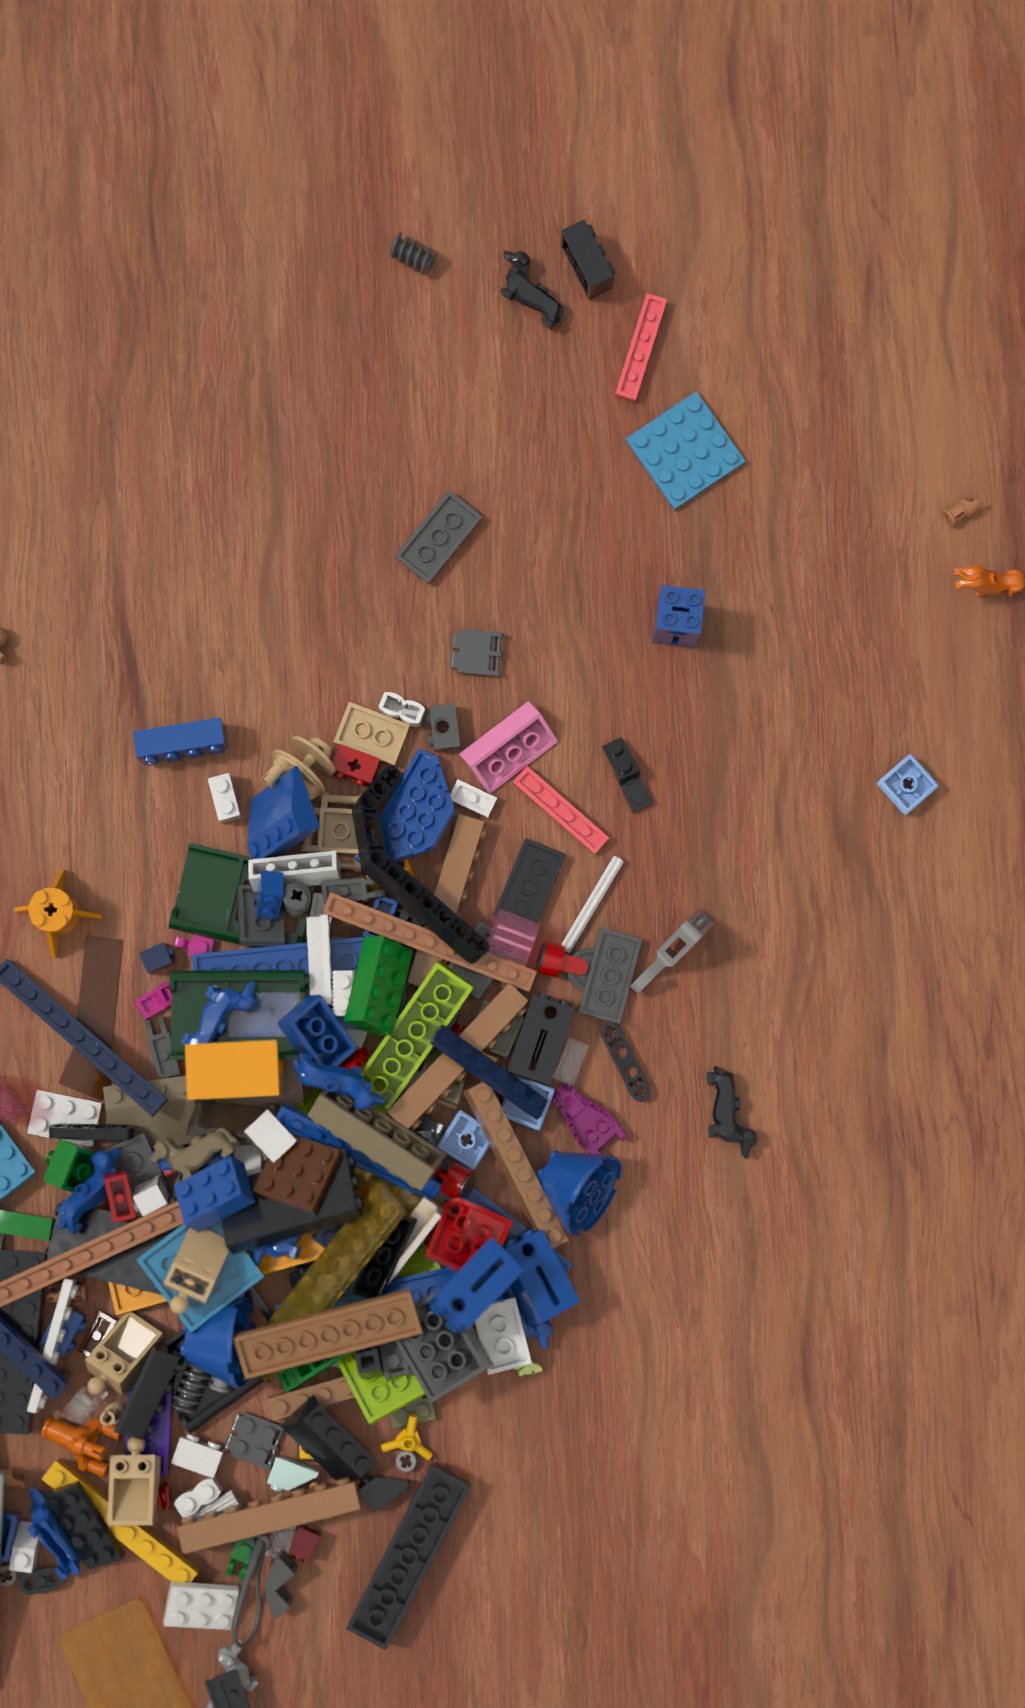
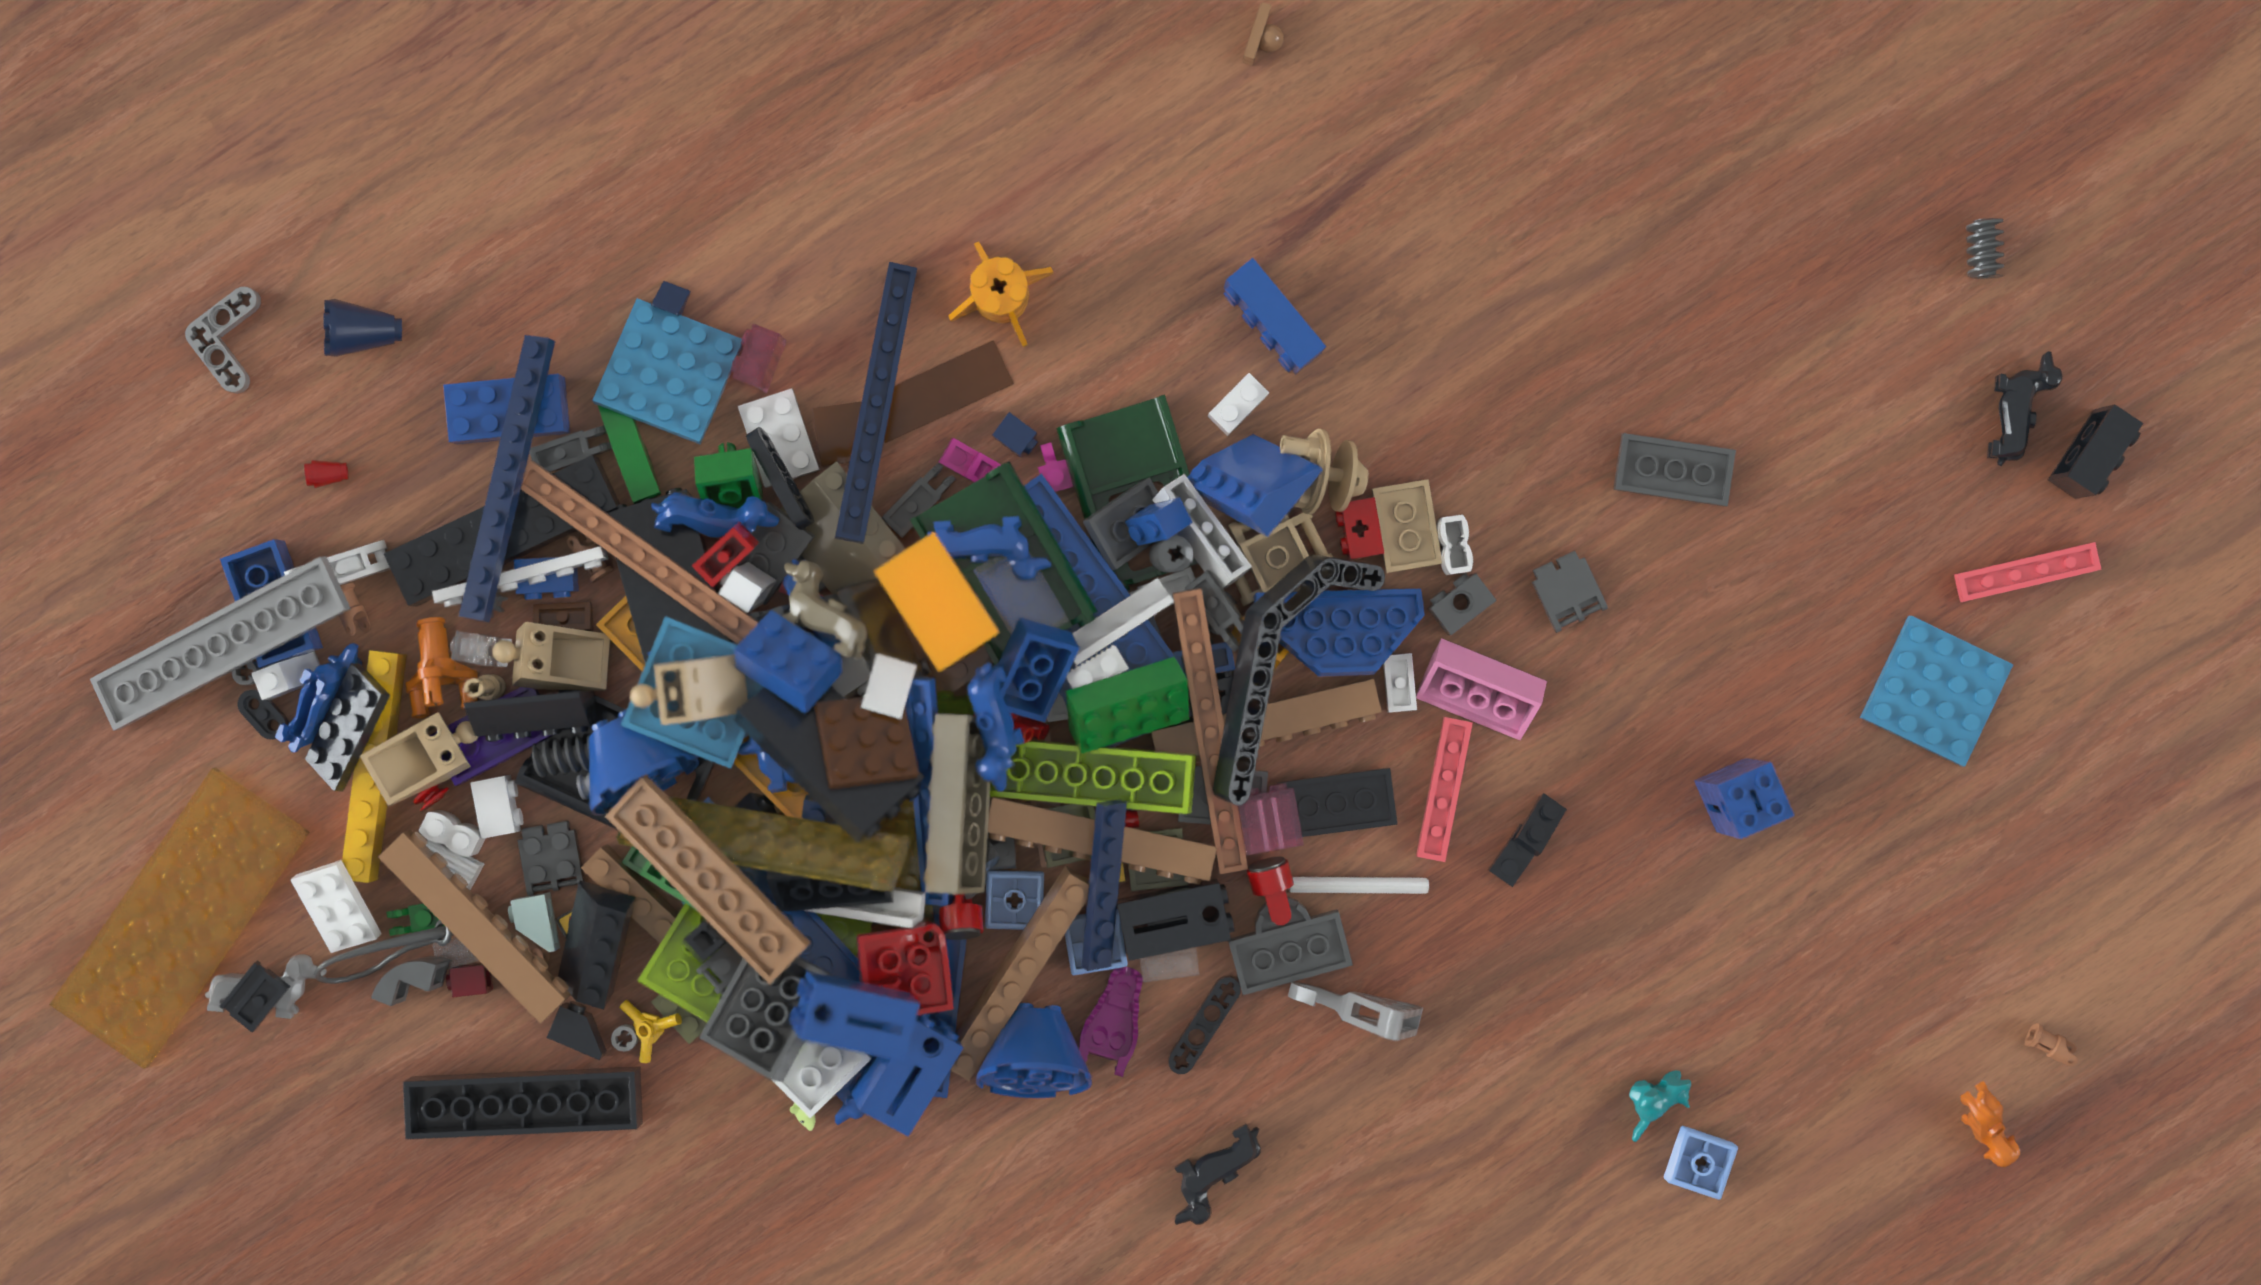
camera: 60 degrees right, 5 degrees up
none -> teal animal [1629,1070,1692,1142]

